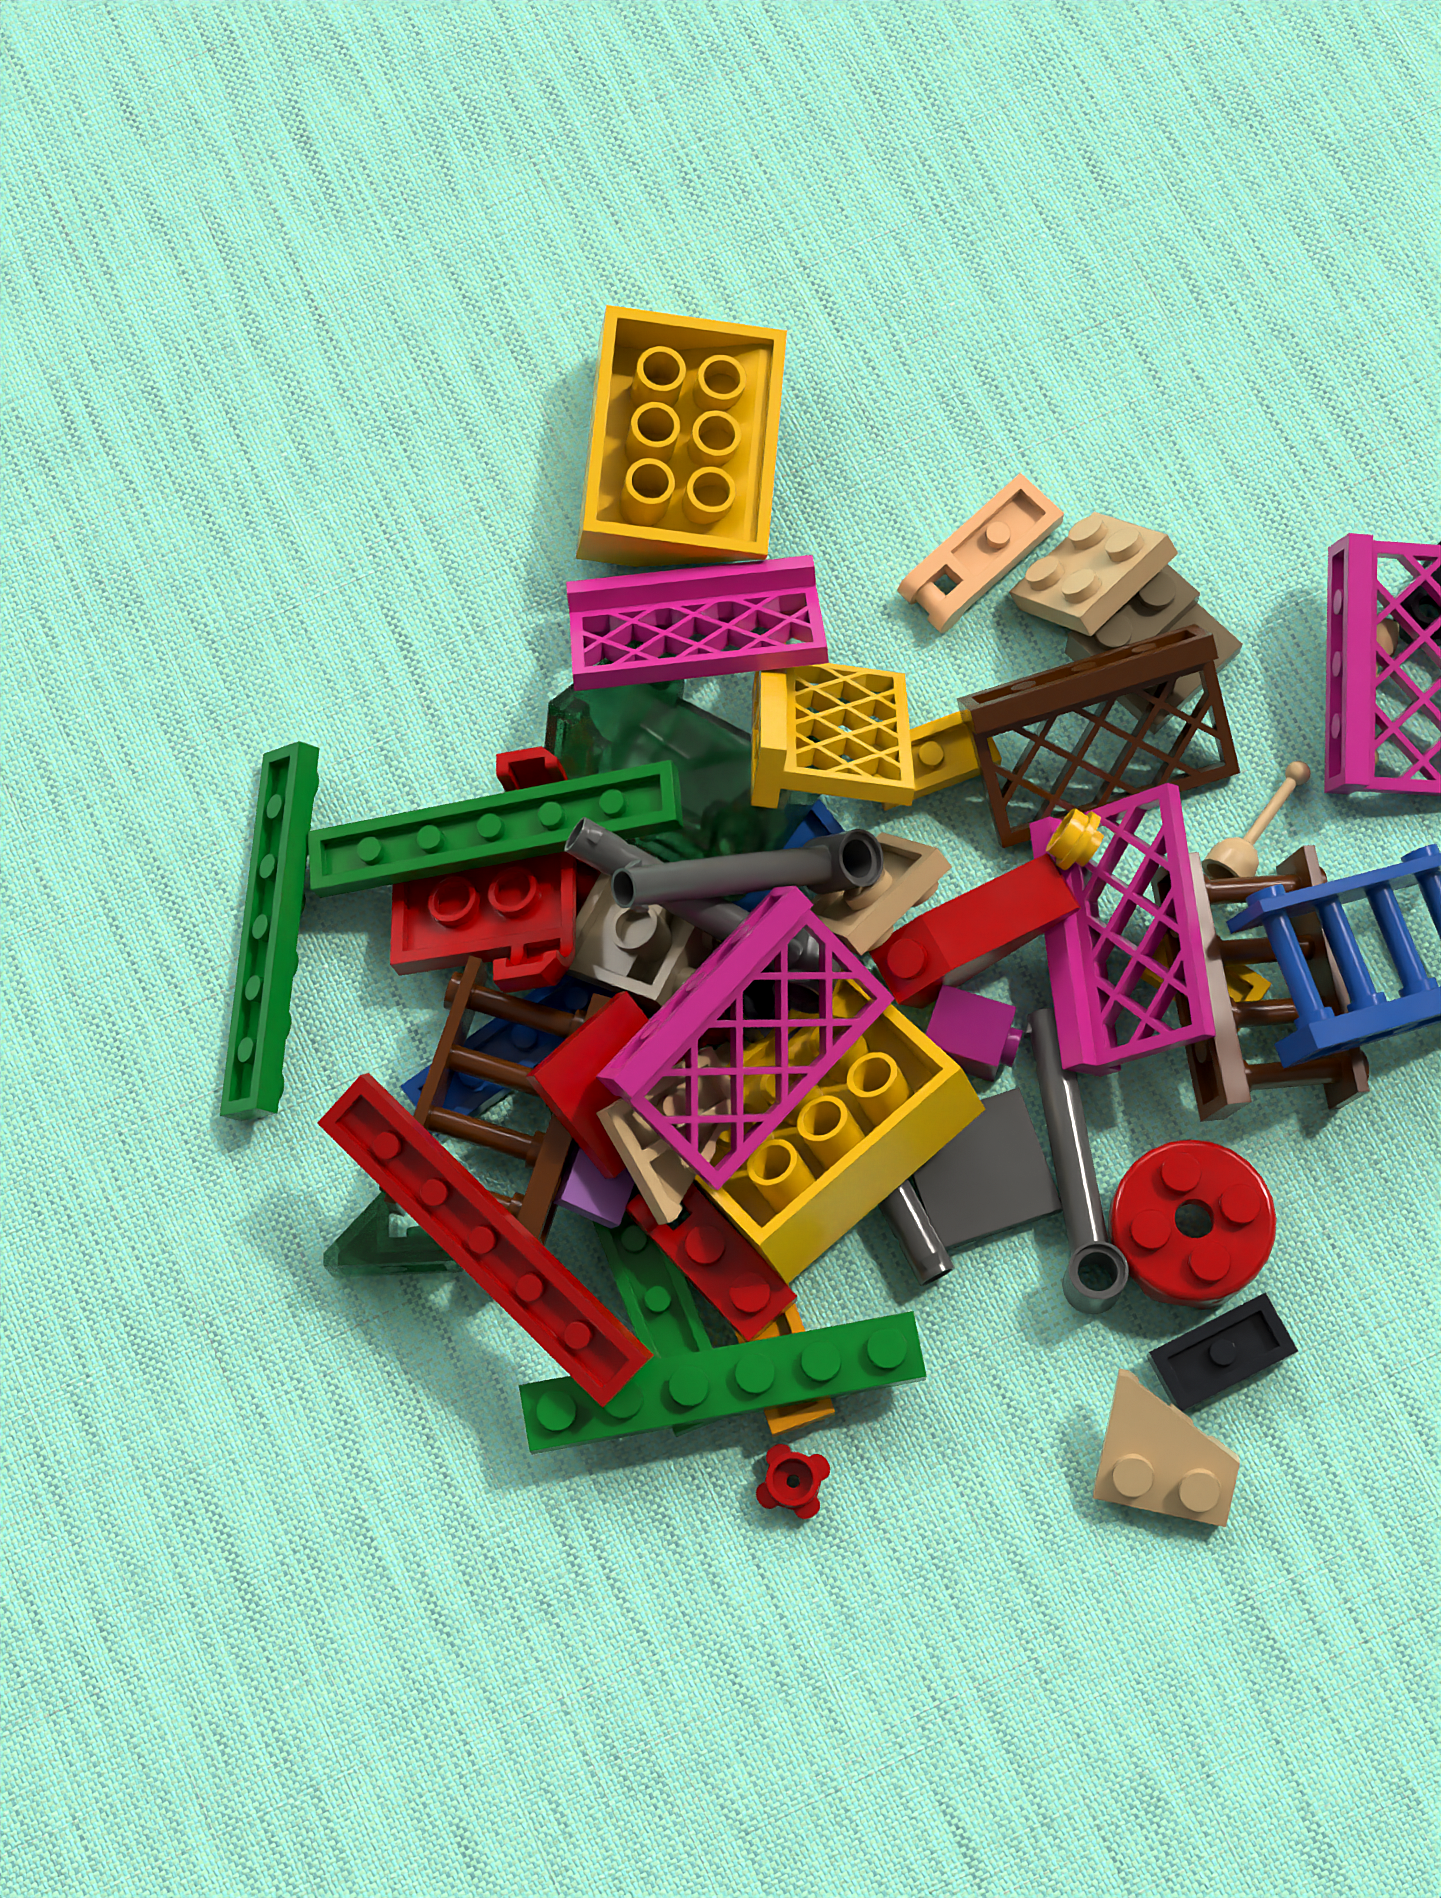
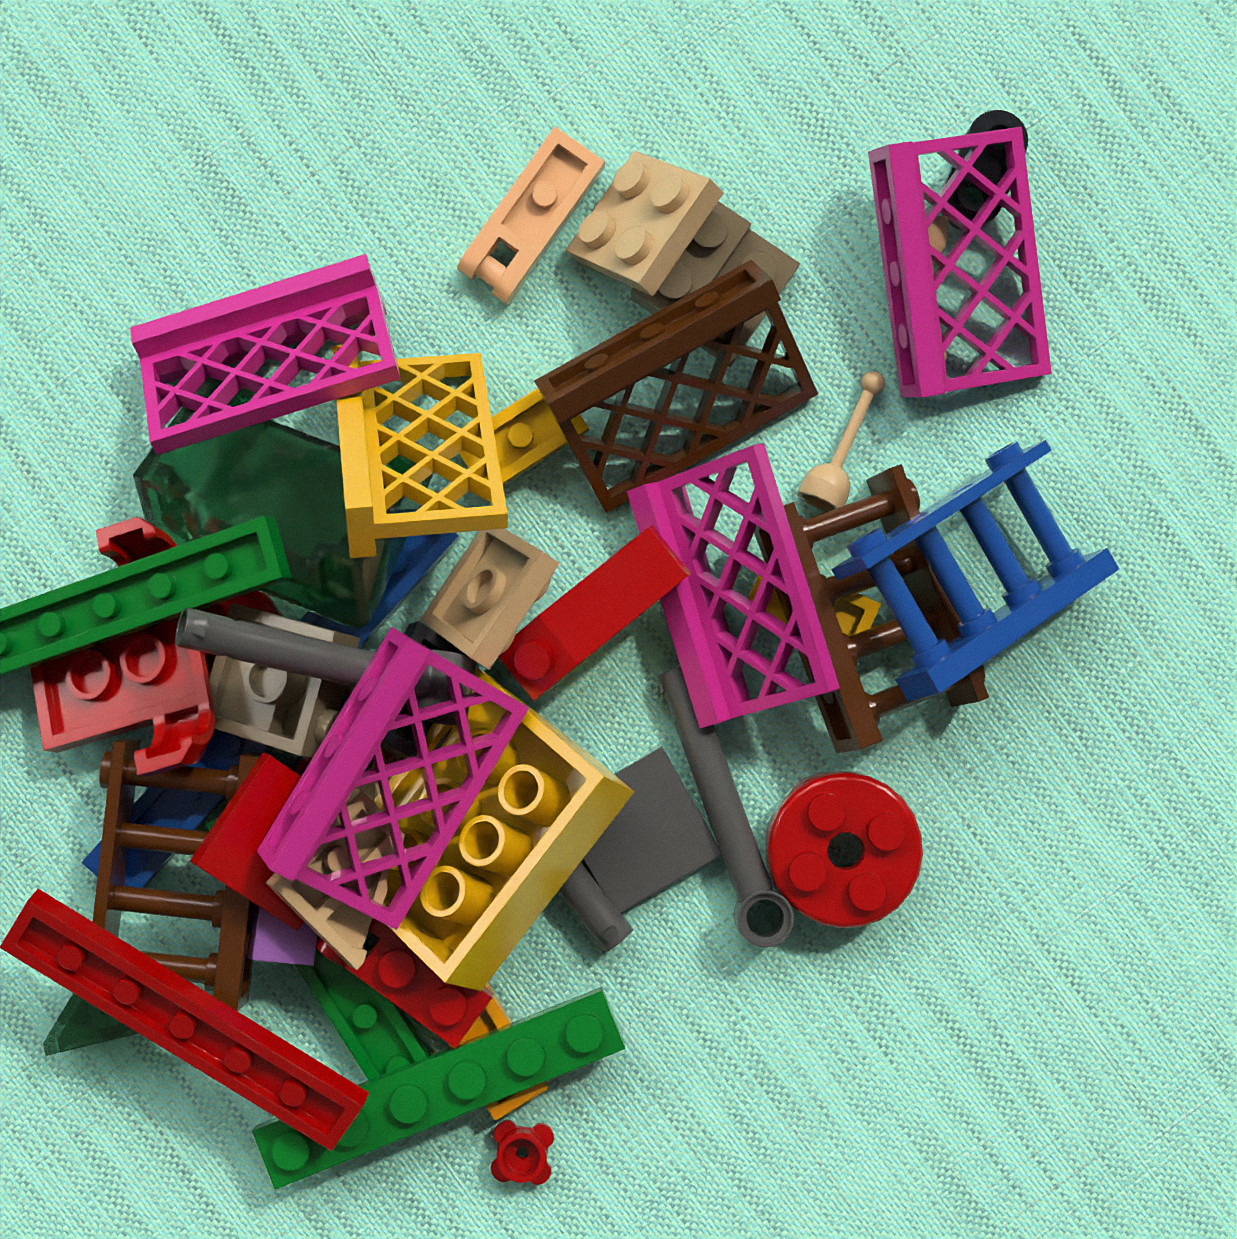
camera: 15 degrees left, 15 degrees up
yellow slope [576,305,787,567] -> none
dark grey piece [611,829,884,913] -> none
magenta brick [925,984,1023,1083] -> none
yellow plate [1046,808,1104,871] -> none
tan wing [1093,1368,1240,1527] -> none
black plate [1146,1292,1298,1413] -> none

